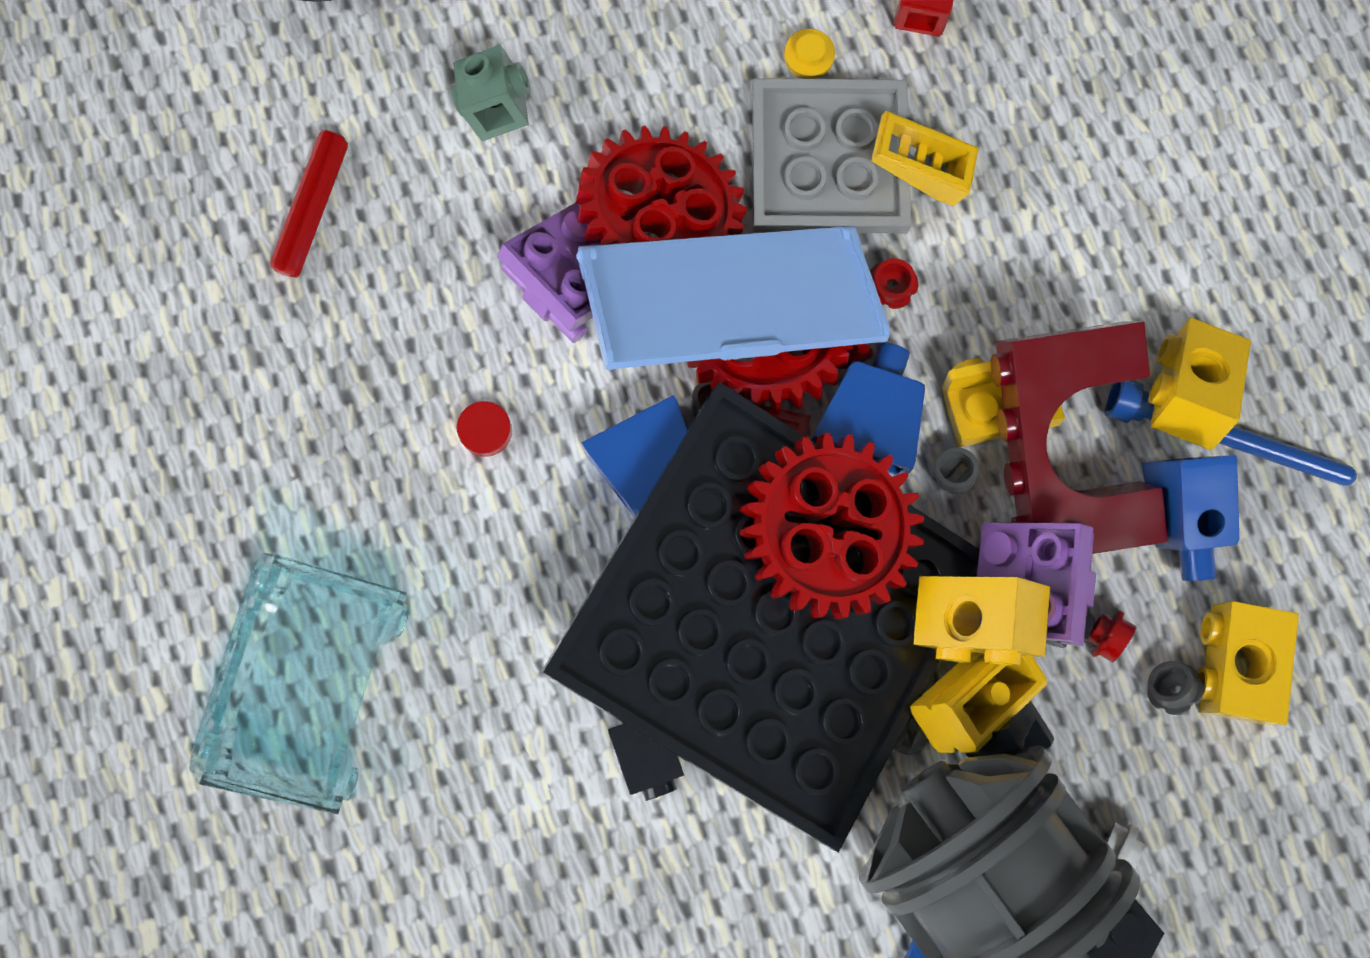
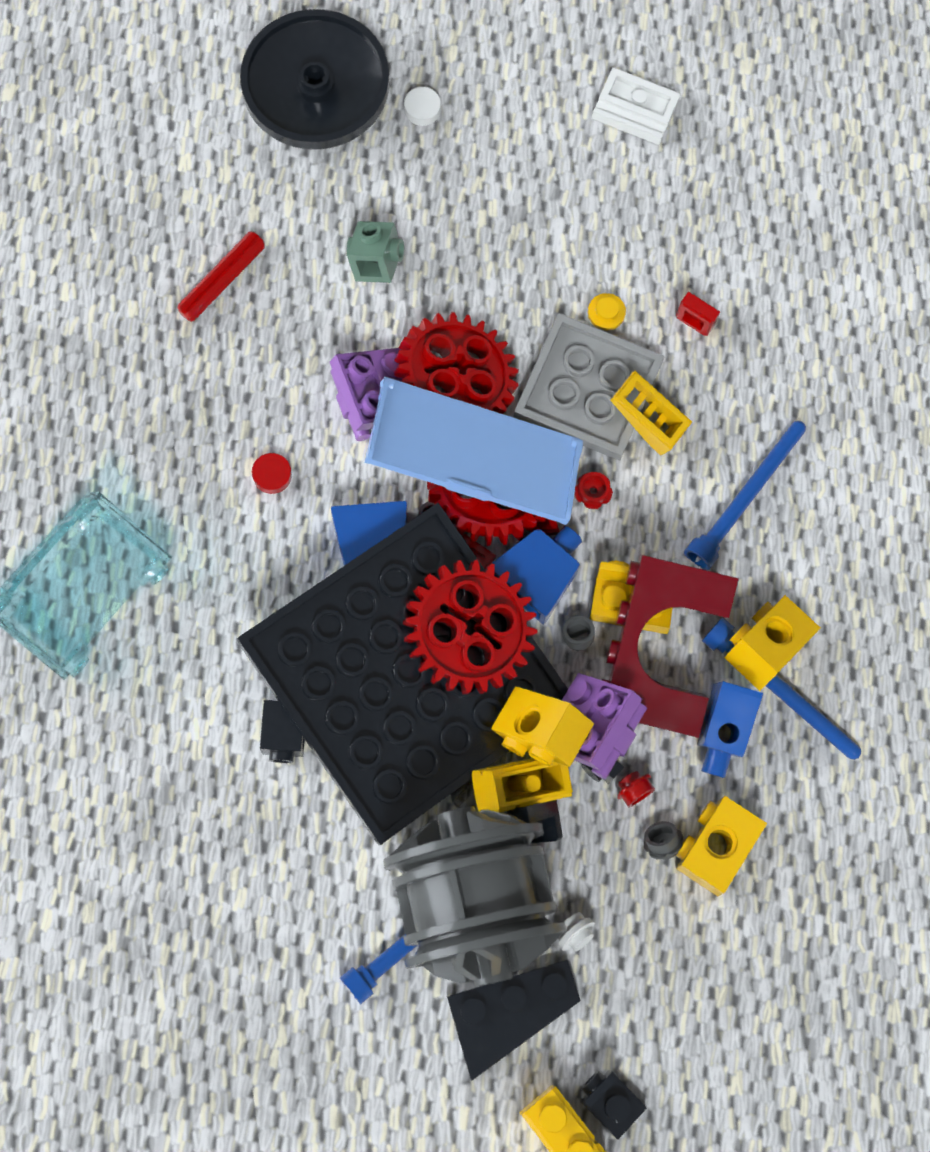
camera: 20 degrees right, 5 degrees down
none -> blue piece [684,421,806,570]

